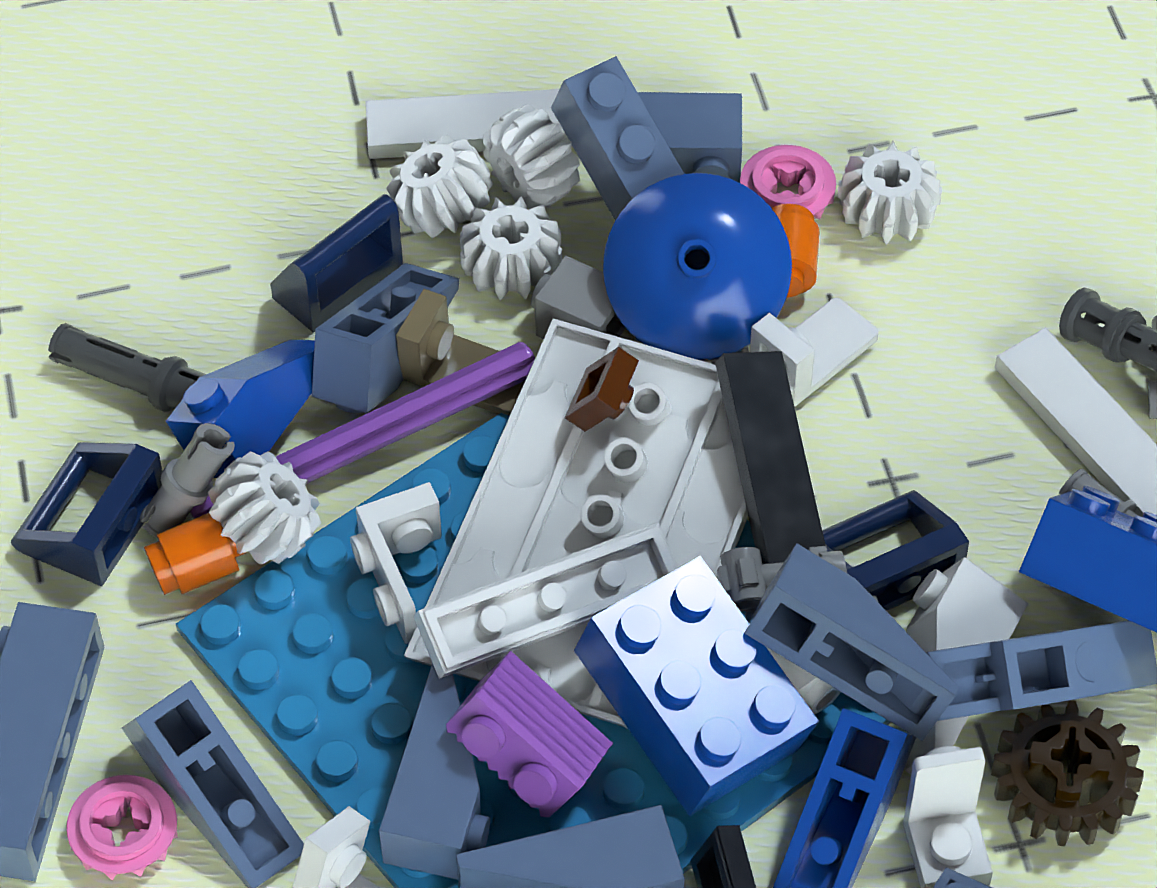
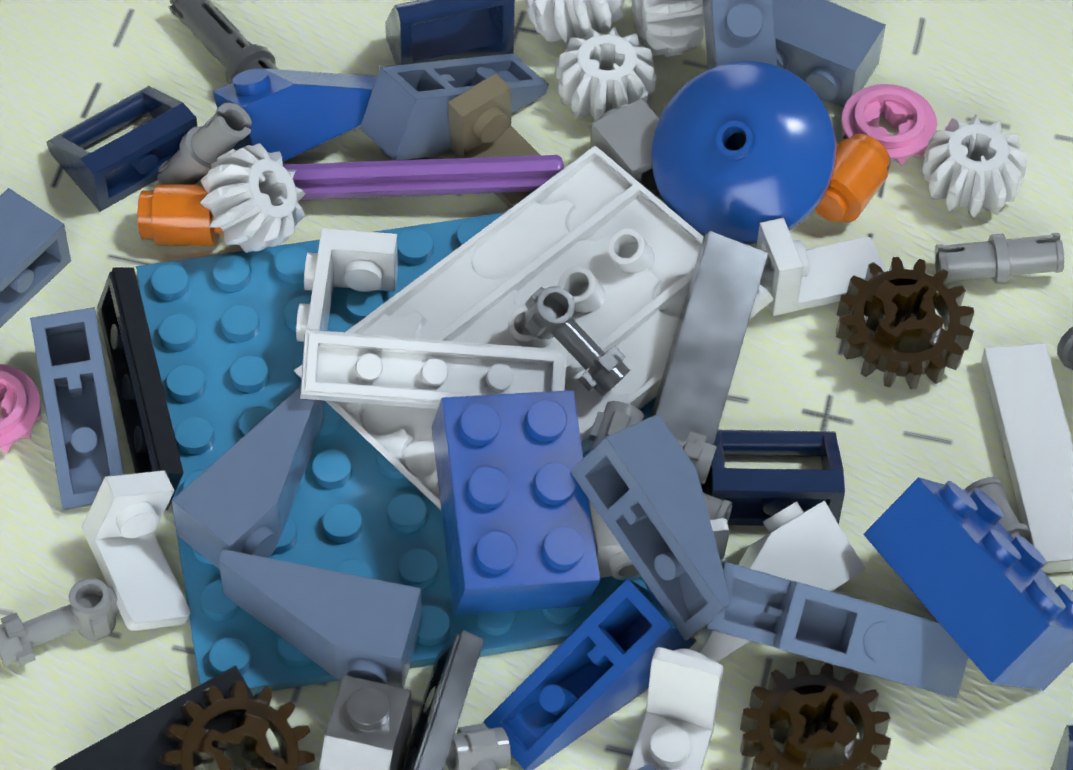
camera: 25 degrees right, 0 degrees up
medium lavender brick [446,651,613,818] -> none
reddish brown plate [565,347,639,432] -> none
none -> black tile [97,267,184,511]
none -> dark grey bar [524,286,631,397]
none -> dark brown gear [835,257,974,389]
none -> light grey pin [934,233,1064,284]

